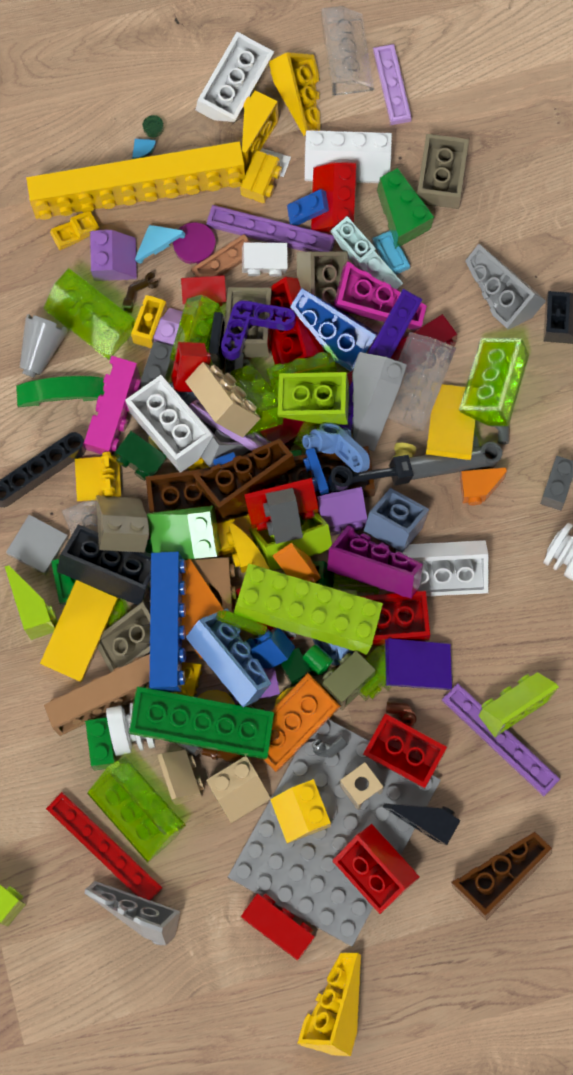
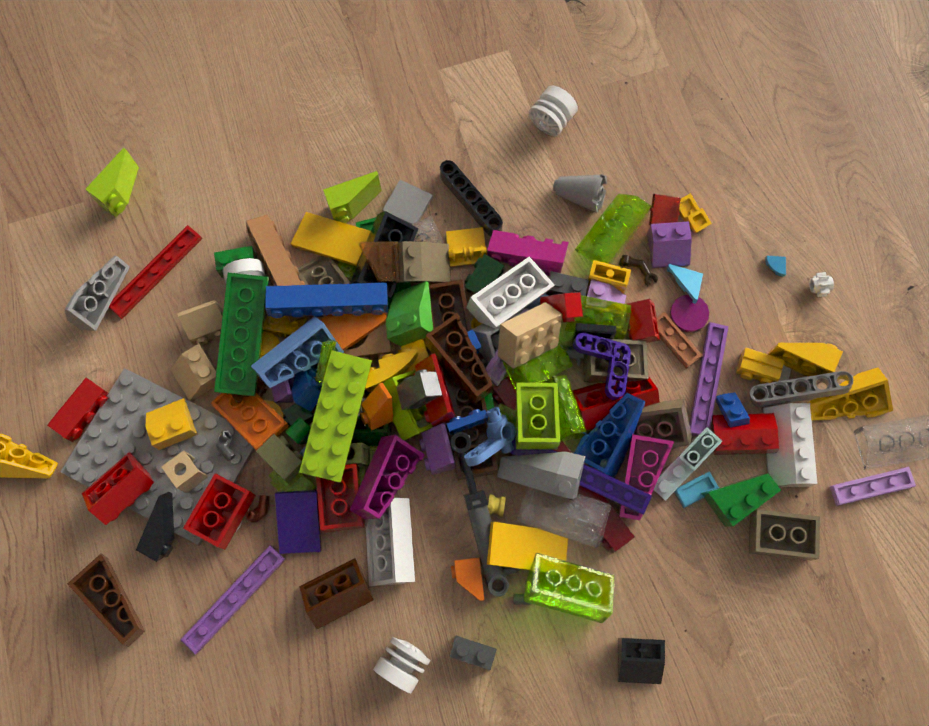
camera: 85 degrees right, 0 degrees up
green slope [16,376,104,408] -> none
yellow brick [26,141,245,220] -> none
clear neon green slope [87,757,186,863] -> none
clear green tile [142,115,164,138] -> none
white slope [196,32,274,122] -> none
white brick [242,243,288,277] -> none
sand blue brick [364,488,429,553] -> none
light grey wedge [465,244,546,329] -> none
lime slope [478,672,559,738] -> none
none -> reddish brown slope [299,558,374,629]
none -> clear orange wing [359,241,400,282]
none -> clear red piece [649,194,681,225]
none -> light grey beam [750,371,853,407]
none -> white gear [809,272,834,297]

